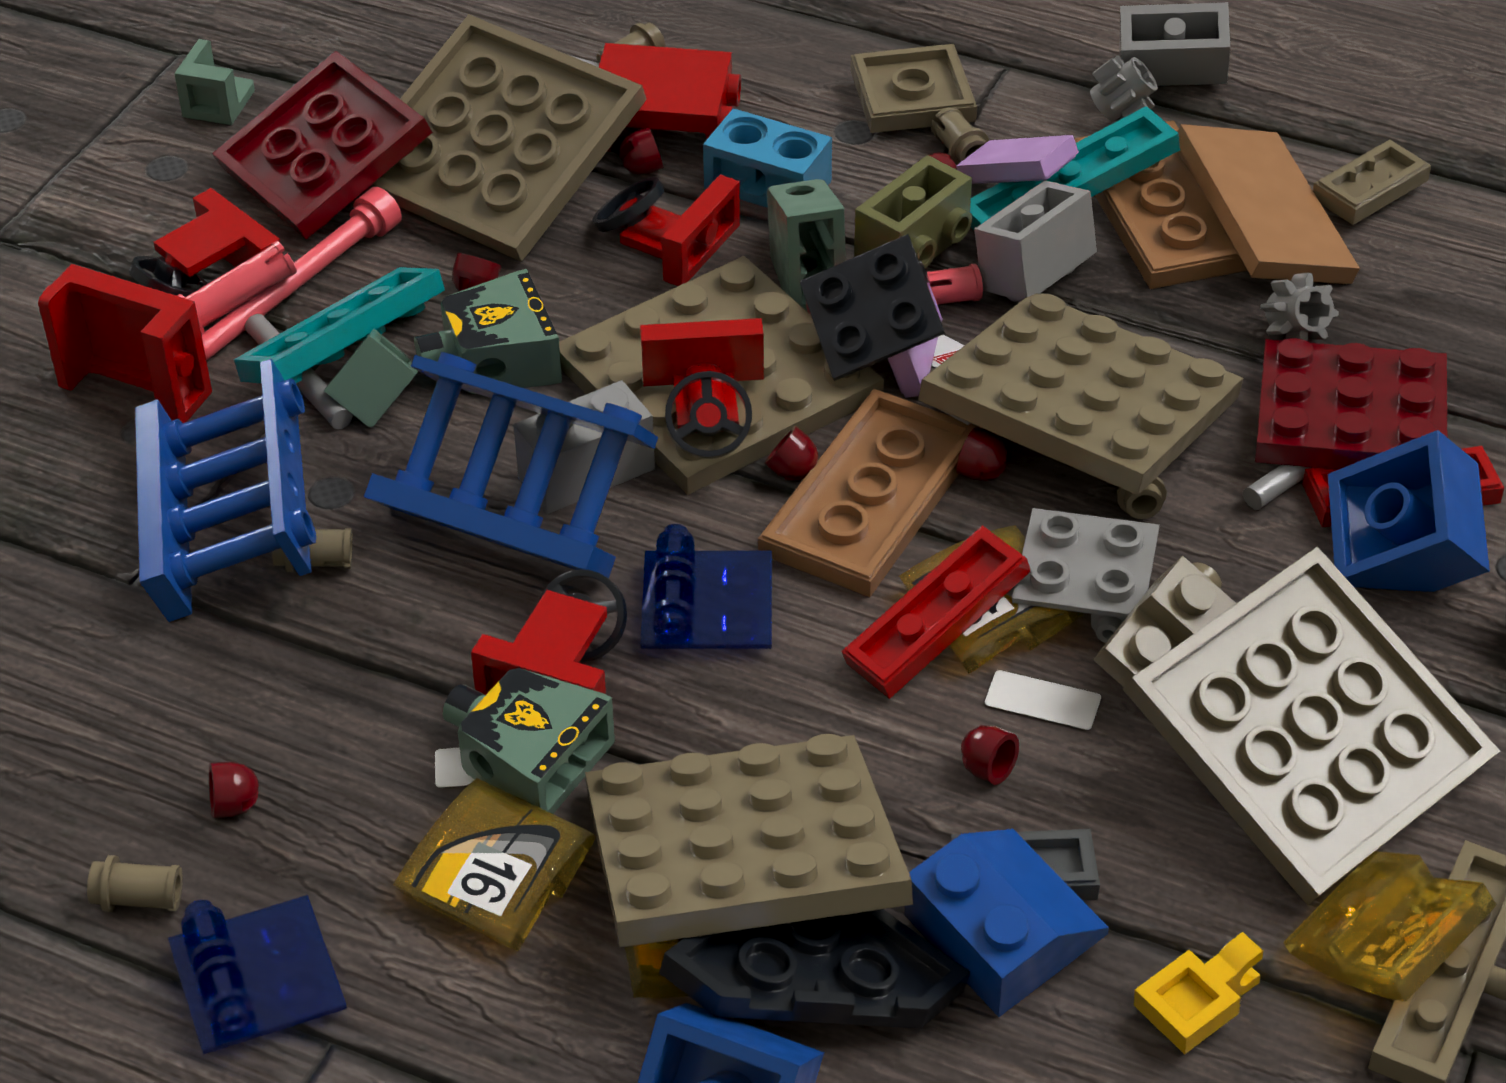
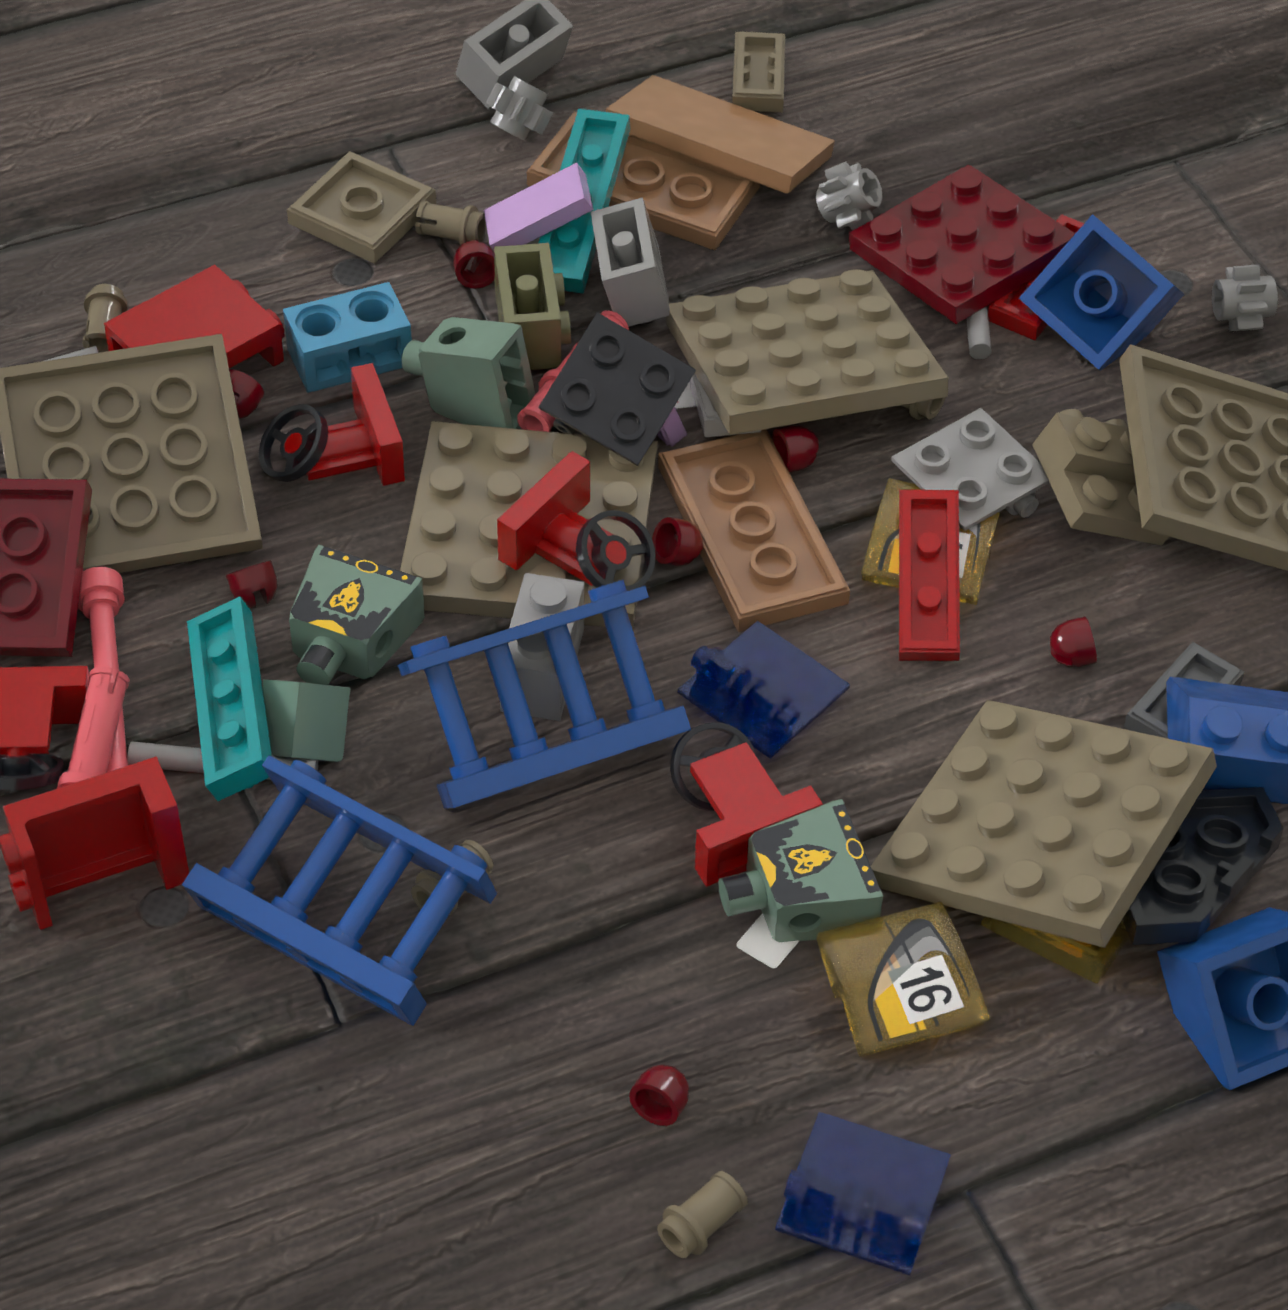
camera: 50 degrees left, 5 degrees up
white sticker [985,670,1101,730] -> none

